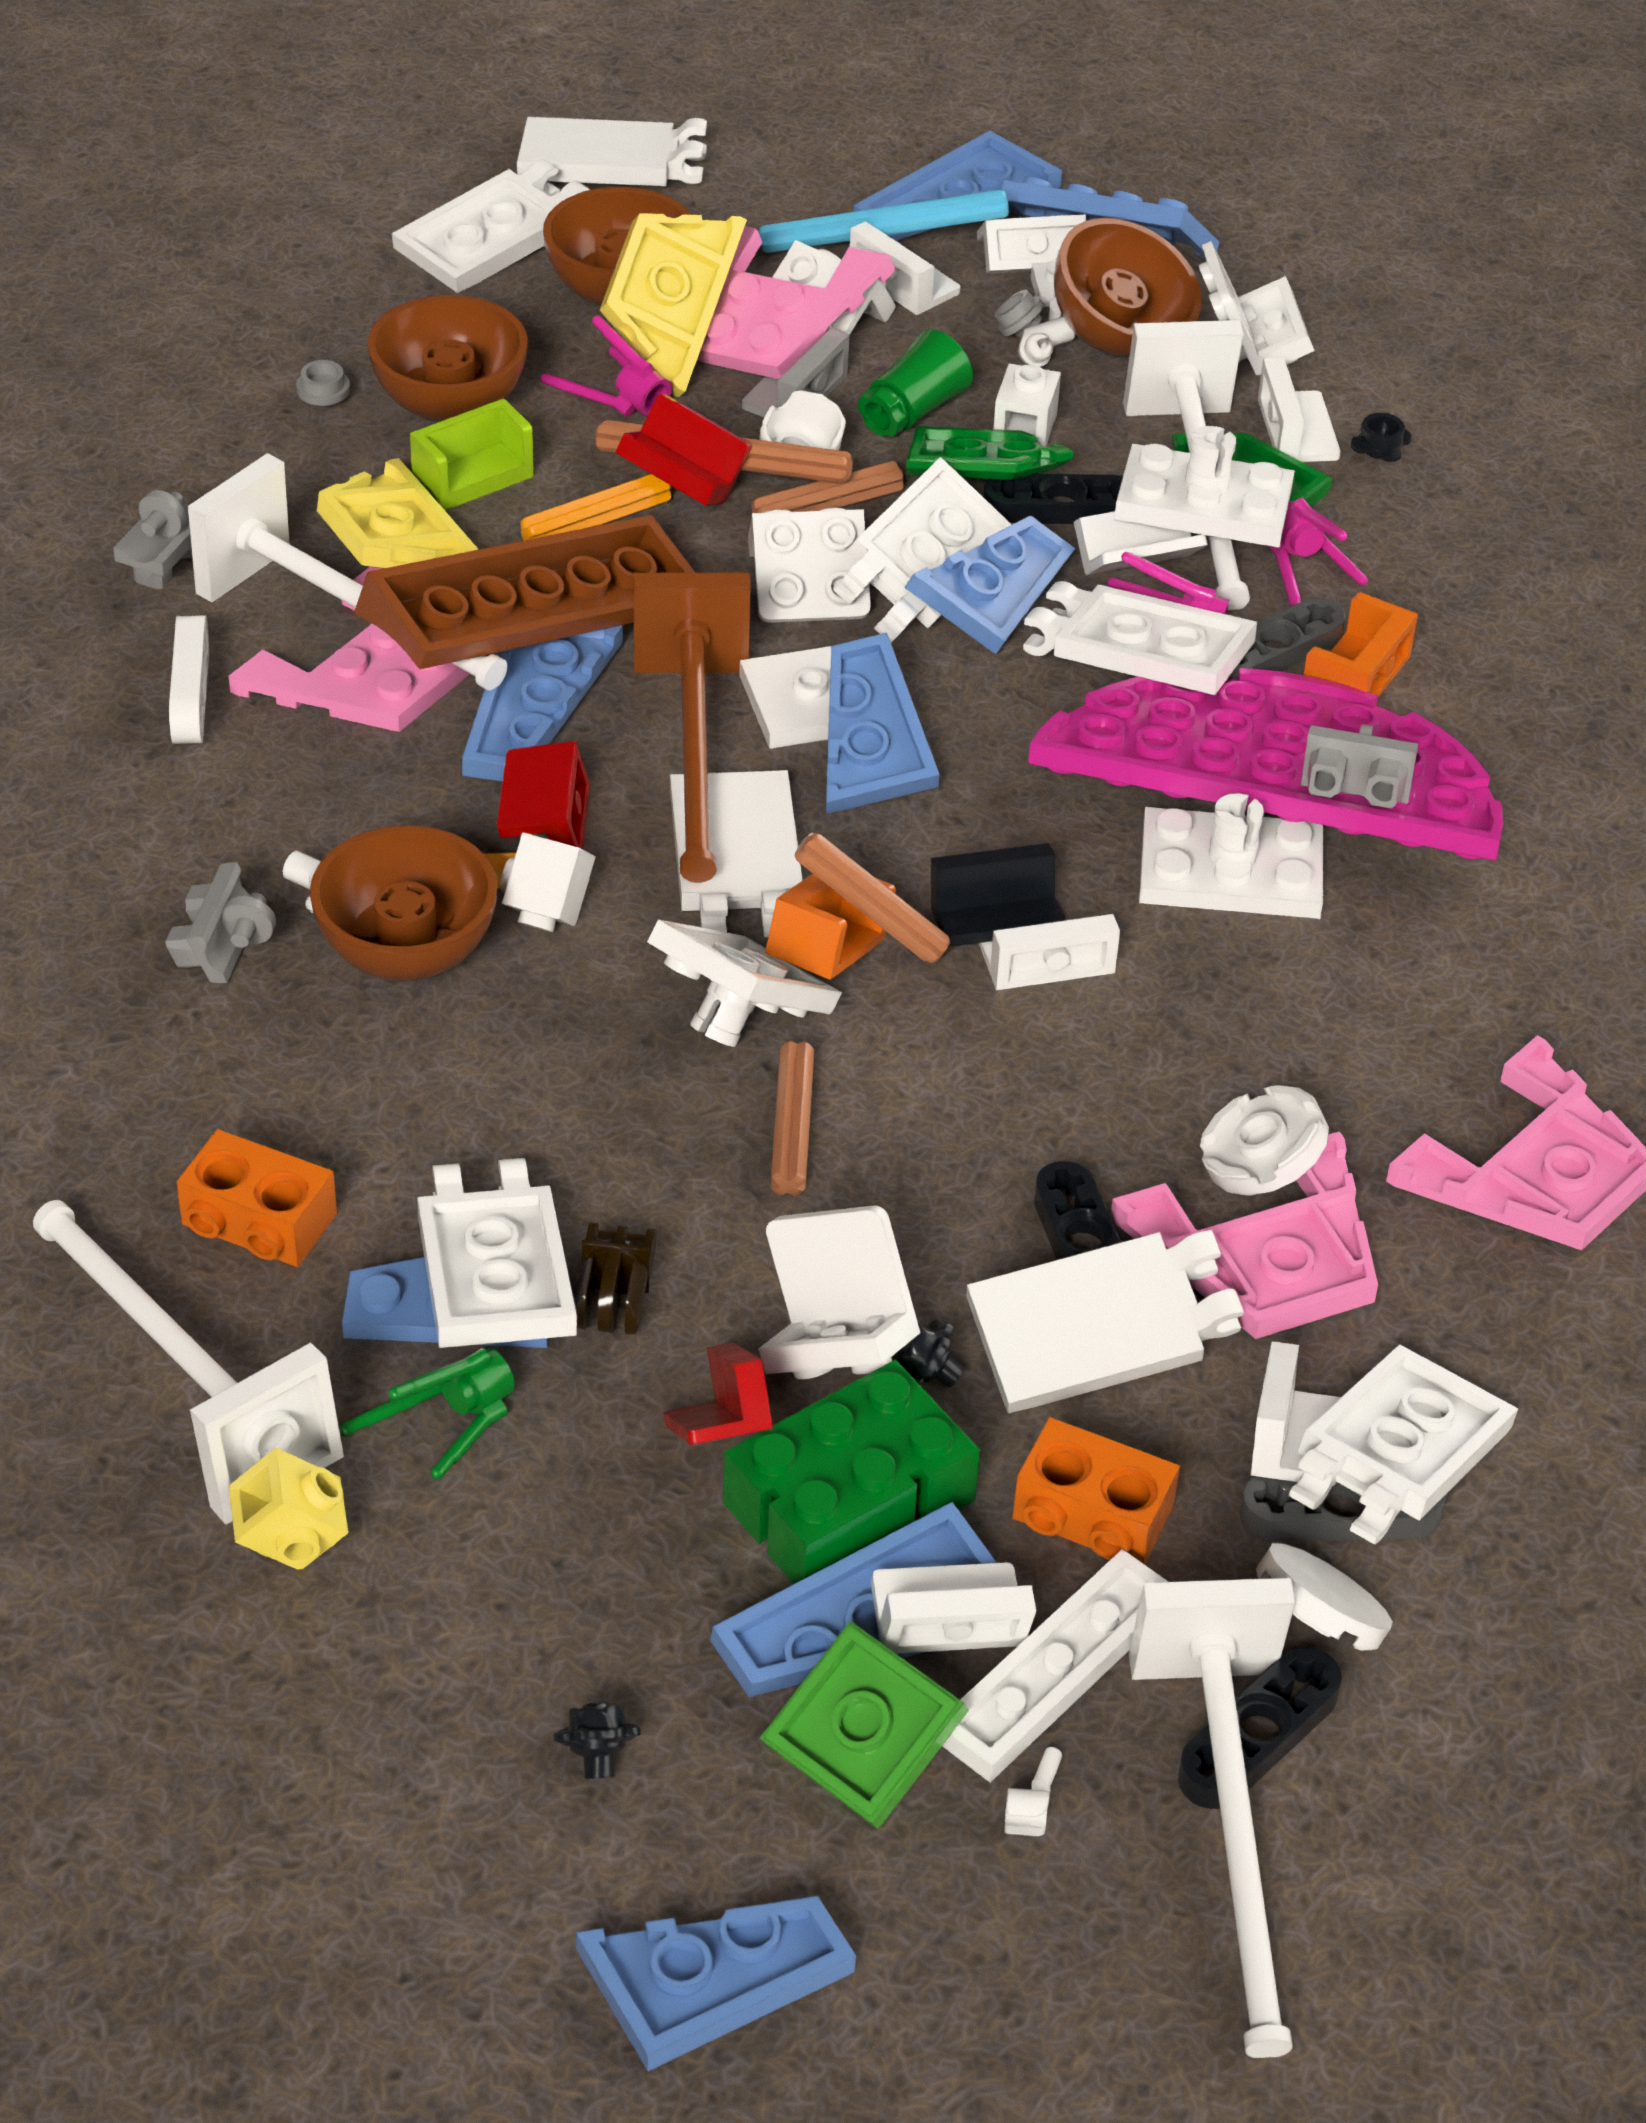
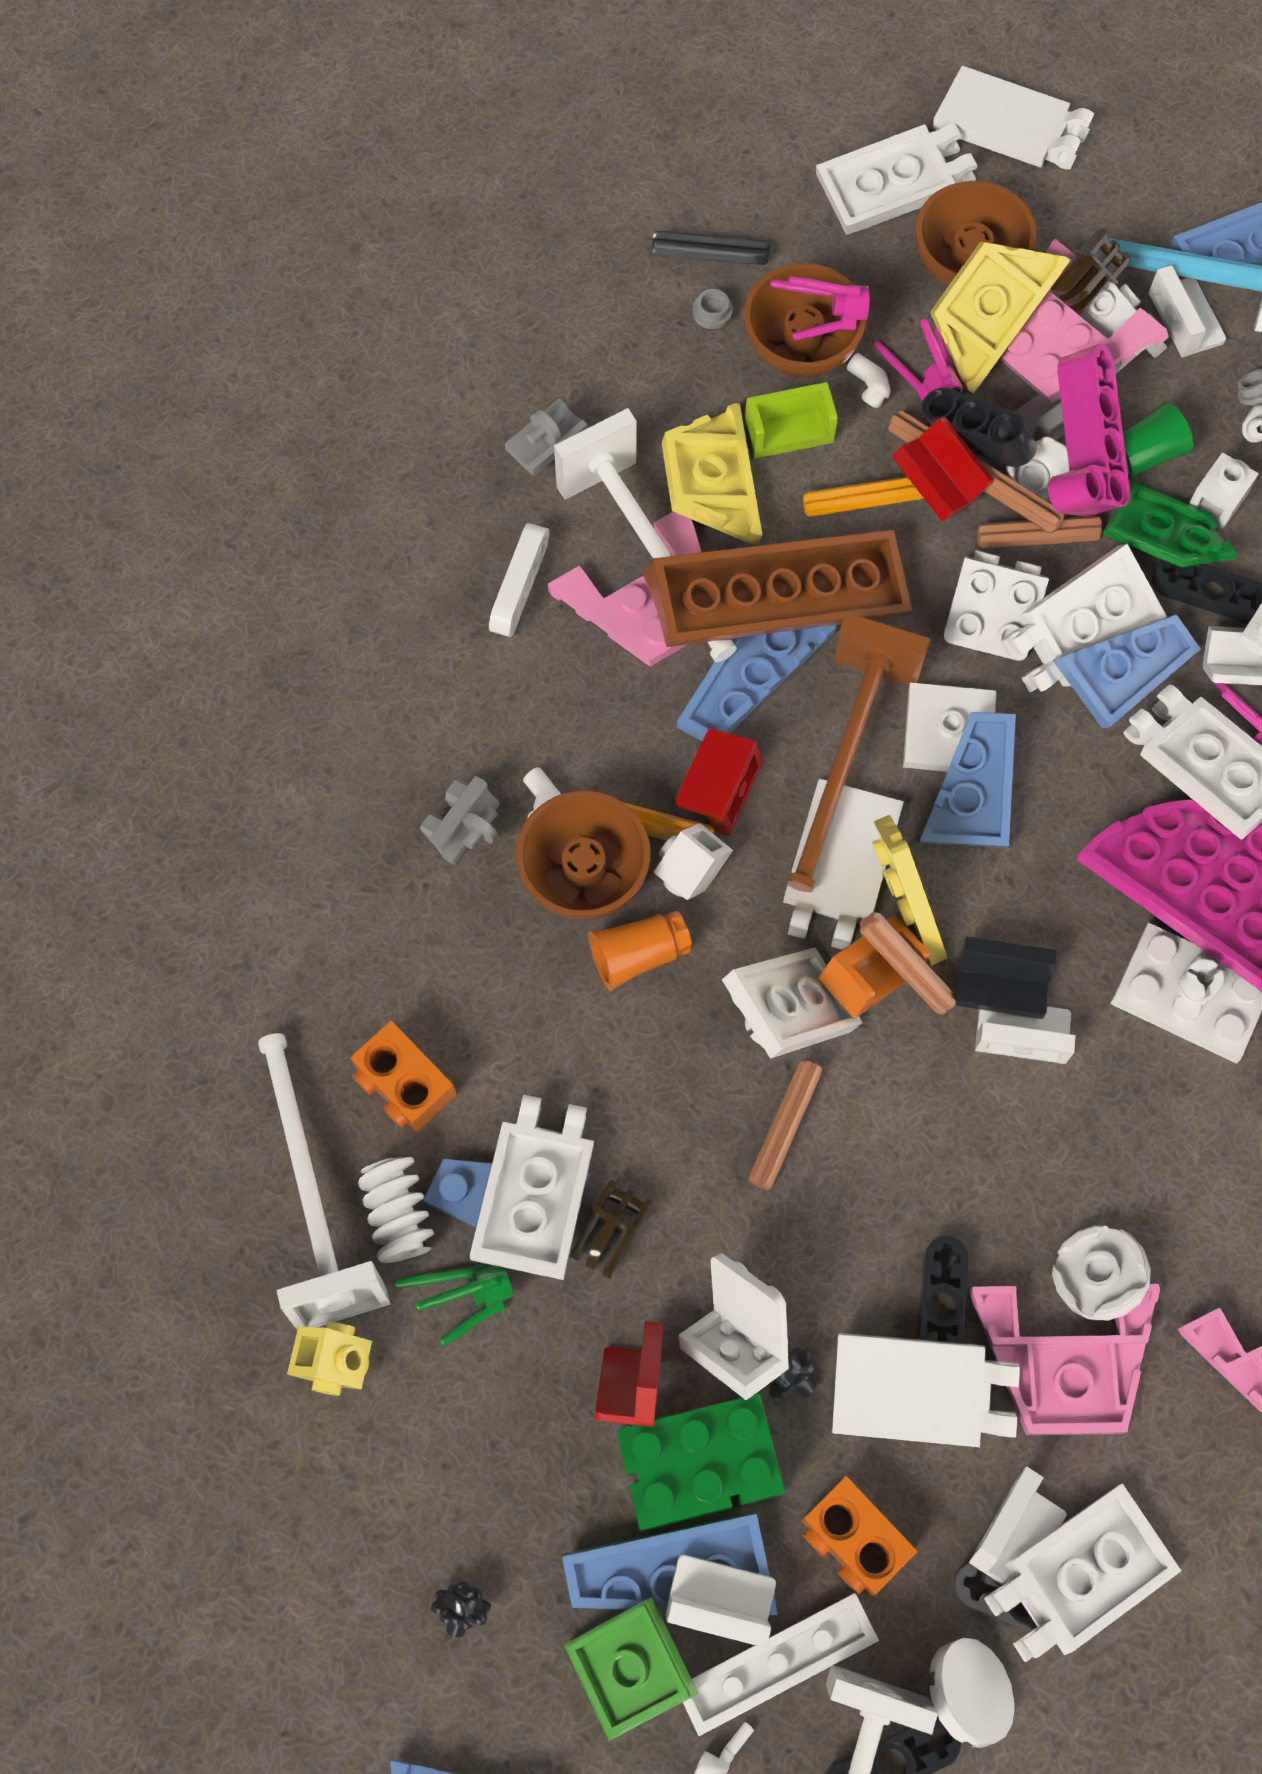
camera: 25 degrees right, 25 degrees up
none -> white piece [358,1157,434,1263]
none -> orange plant [588,911,692,991]
none -> black axle [652,230,770,265]
none -> dark pink plant [770,276,870,340]
none -> white arm [847,353,891,408]
none -> light yellow wing [872,815,948,966]
none -> black beam [921,387,1037,467]
none -> dark pink beam [1048,344,1130,517]
none -> dark brown arm [1051,228,1131,316]

